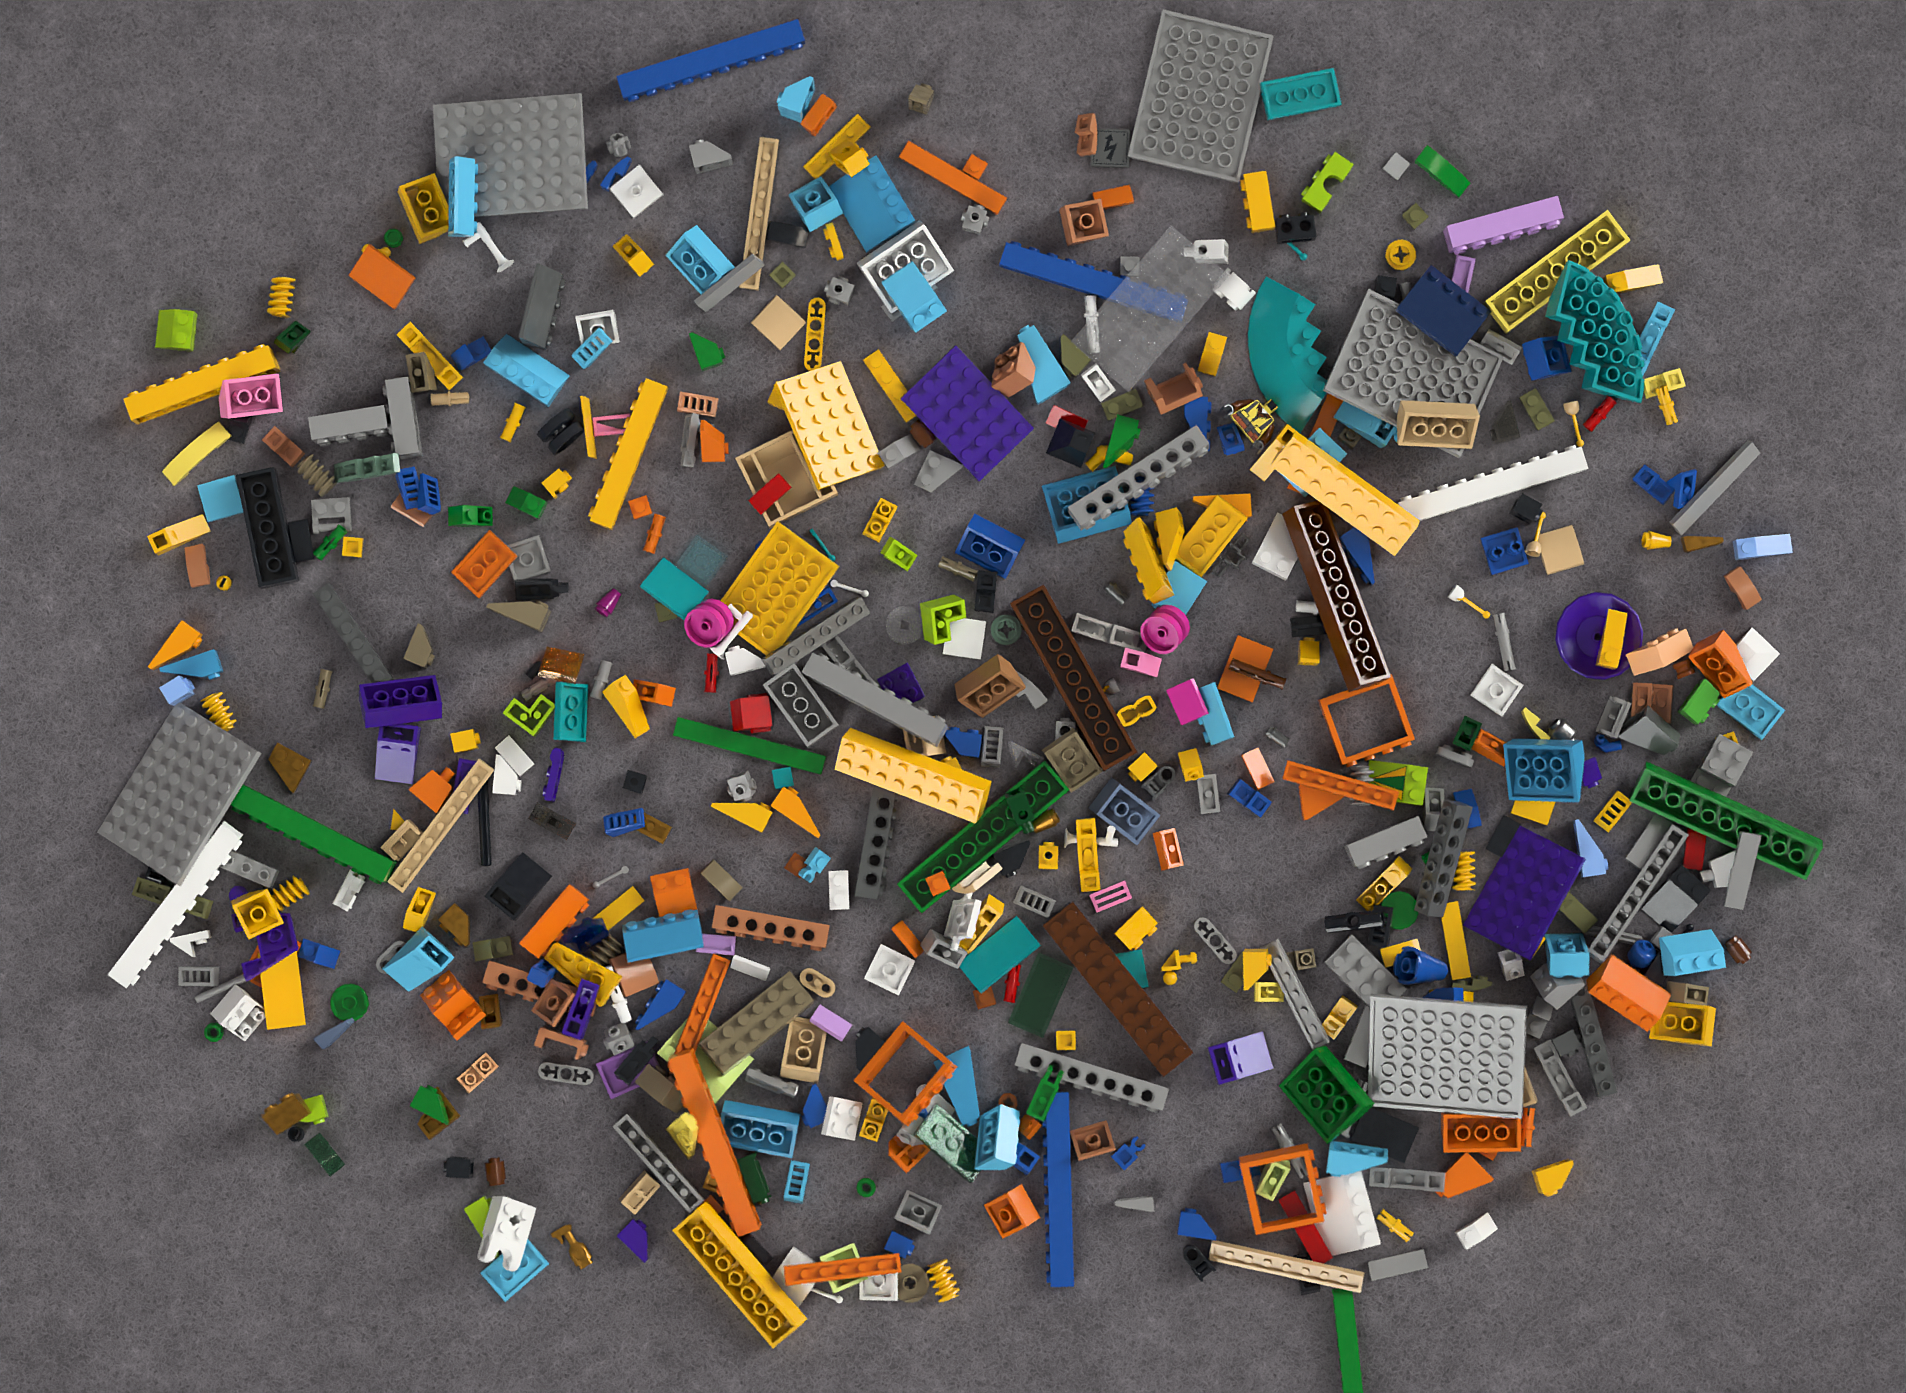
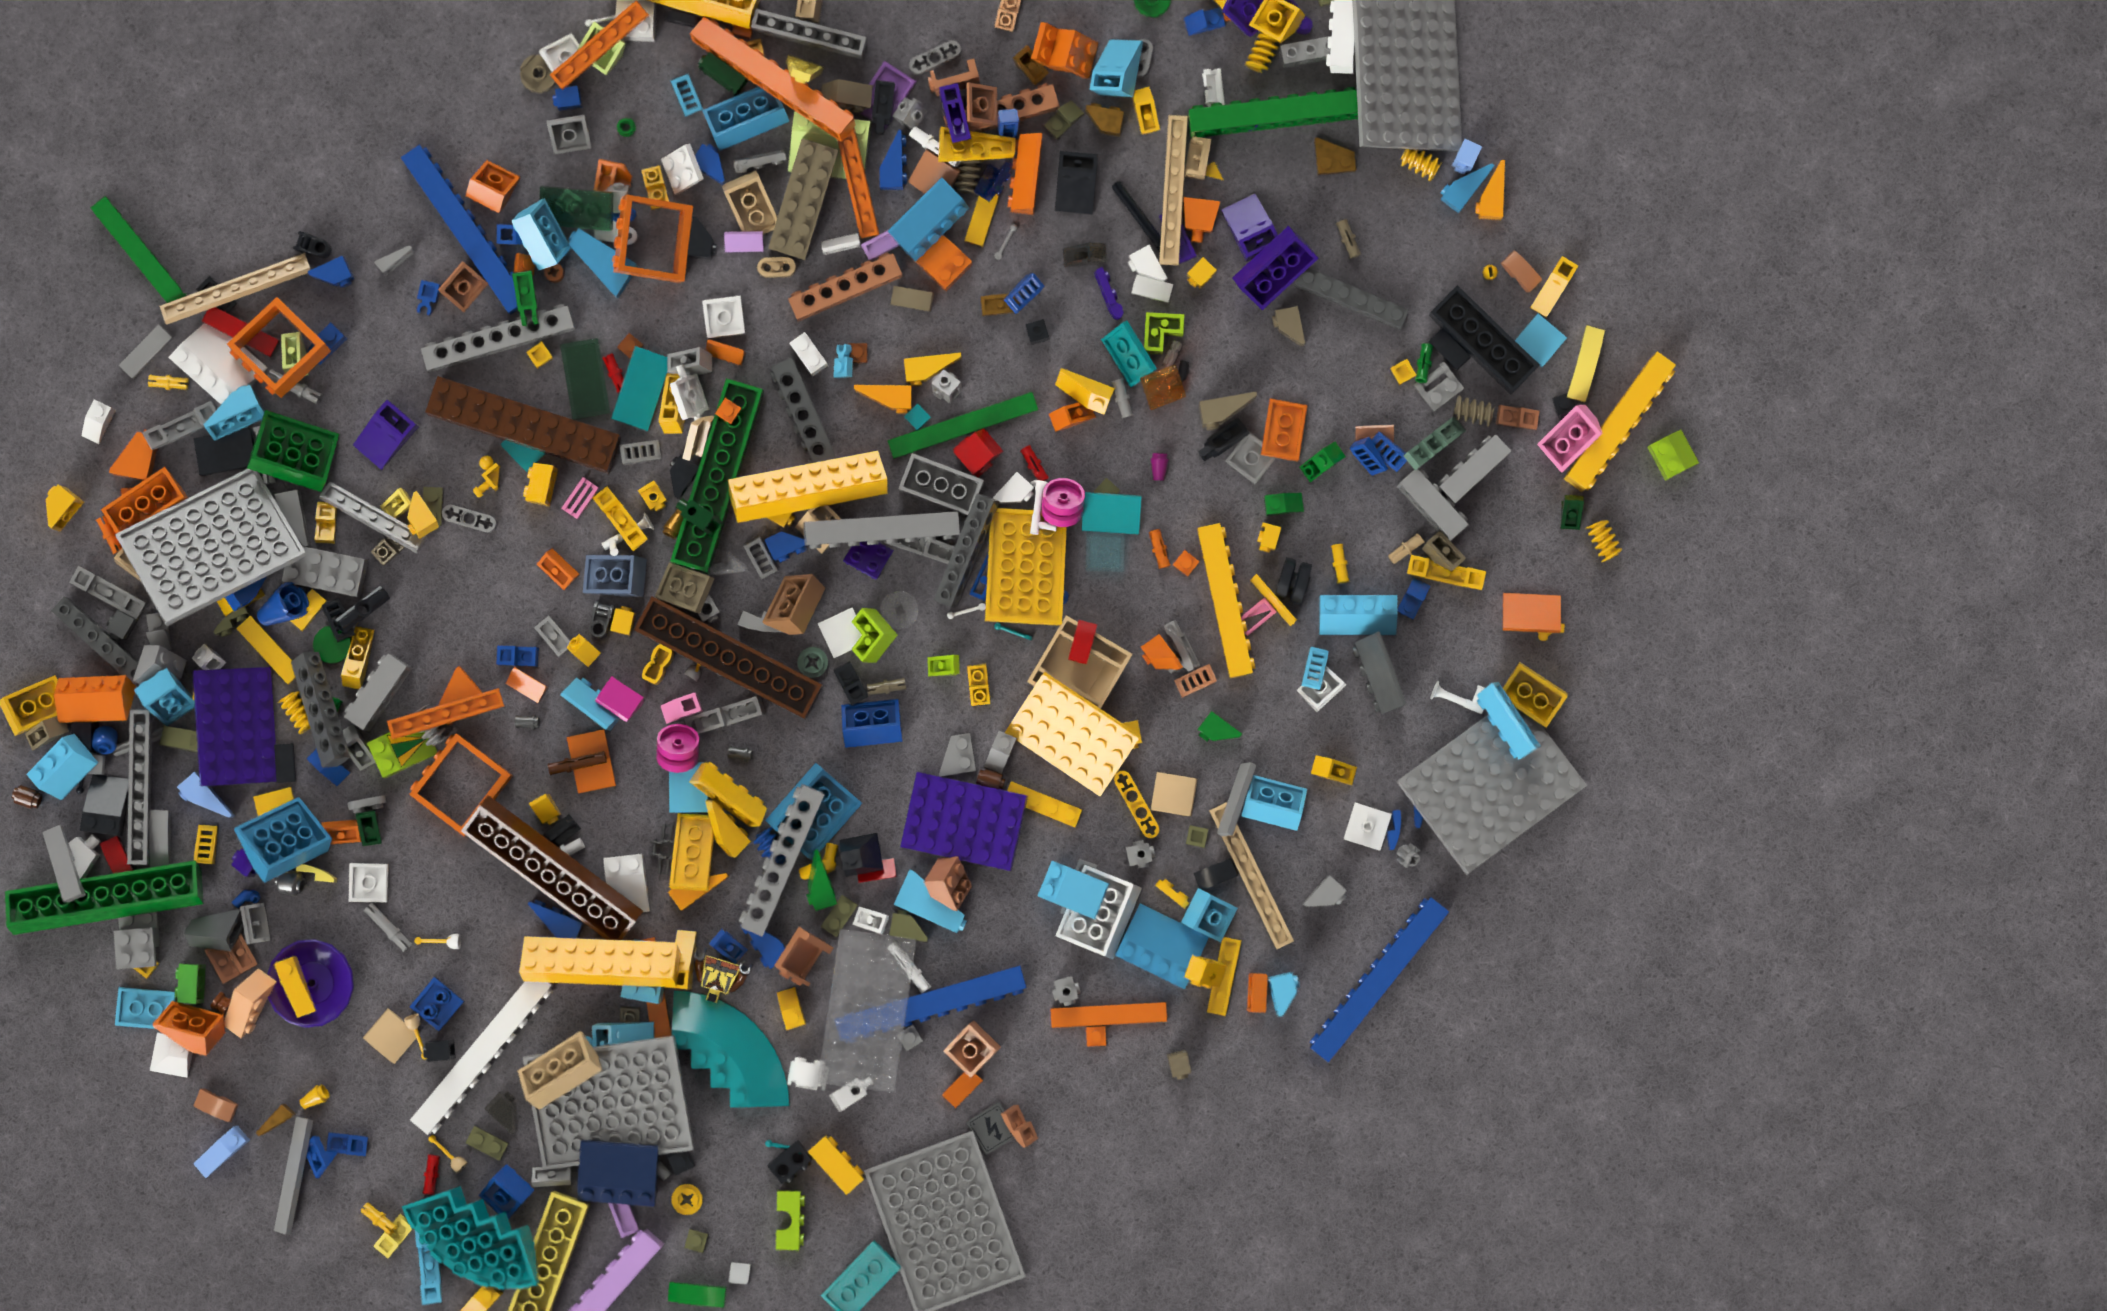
camera: 150 degrees right, 0 degrees up
green plate [384,229,403,248] -> none
yellow piece [926,1259,960,1303] -> none

